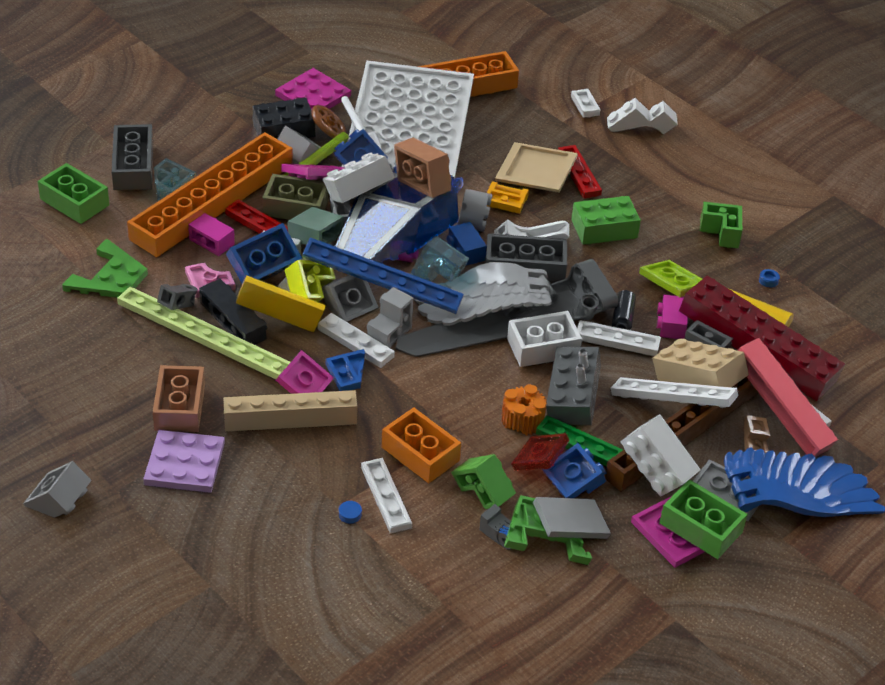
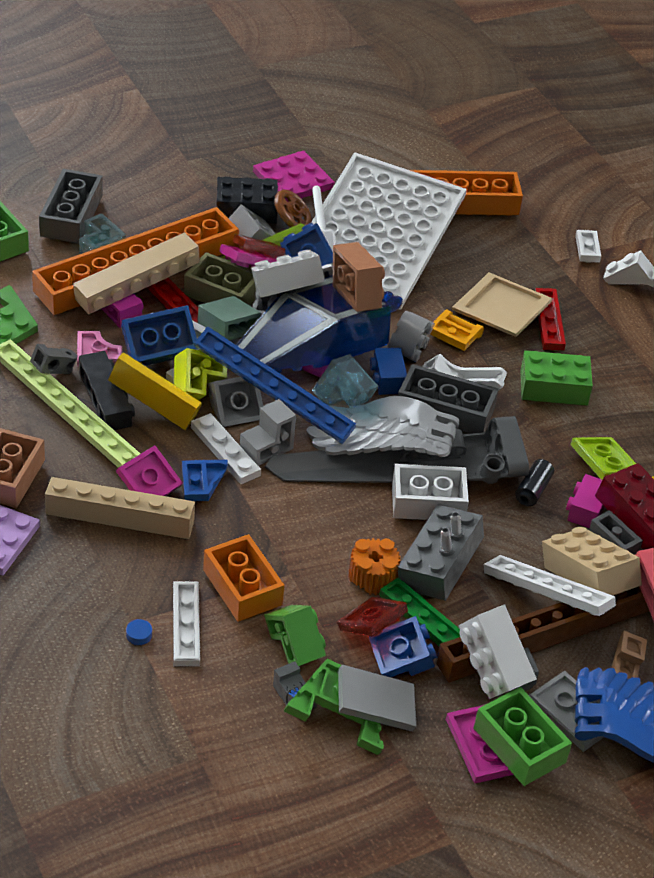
camera: 15 degrees right, 0 degrees up
white plate [577,320,661,356] -> none
none -> tan brick [73,232,200,314]
none -> clear red plate [233,234,286,259]

